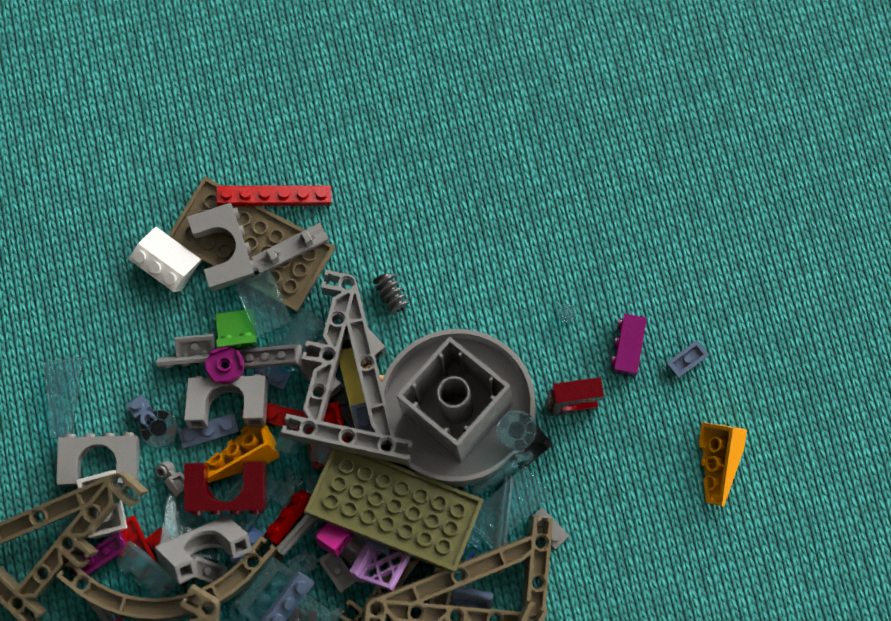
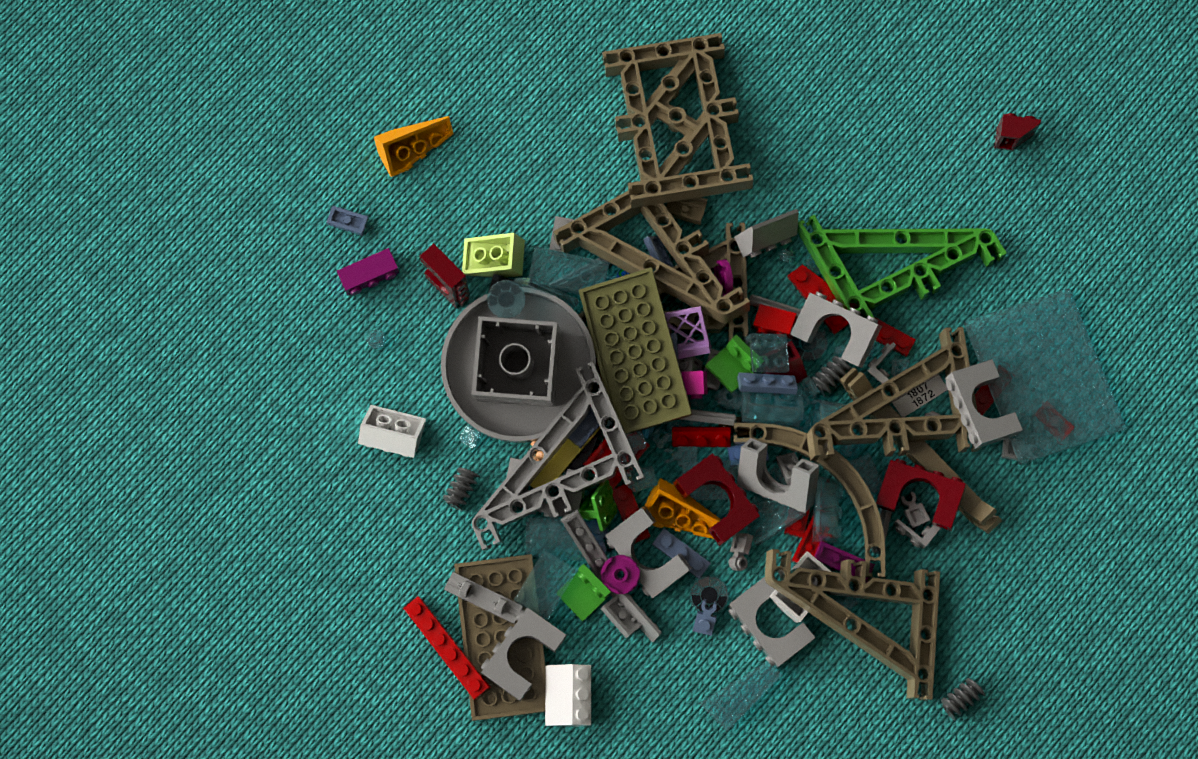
camera: 125 degrees left, 0 degrees up
none -> white slope [358,405,426,458]
none -> clear light blue plate [460,426,481,448]
none -> yellowish green slope [462,233,525,278]
none -> bright green bracket [578,480,617,531]
none -> bright green bracket [705,334,764,393]

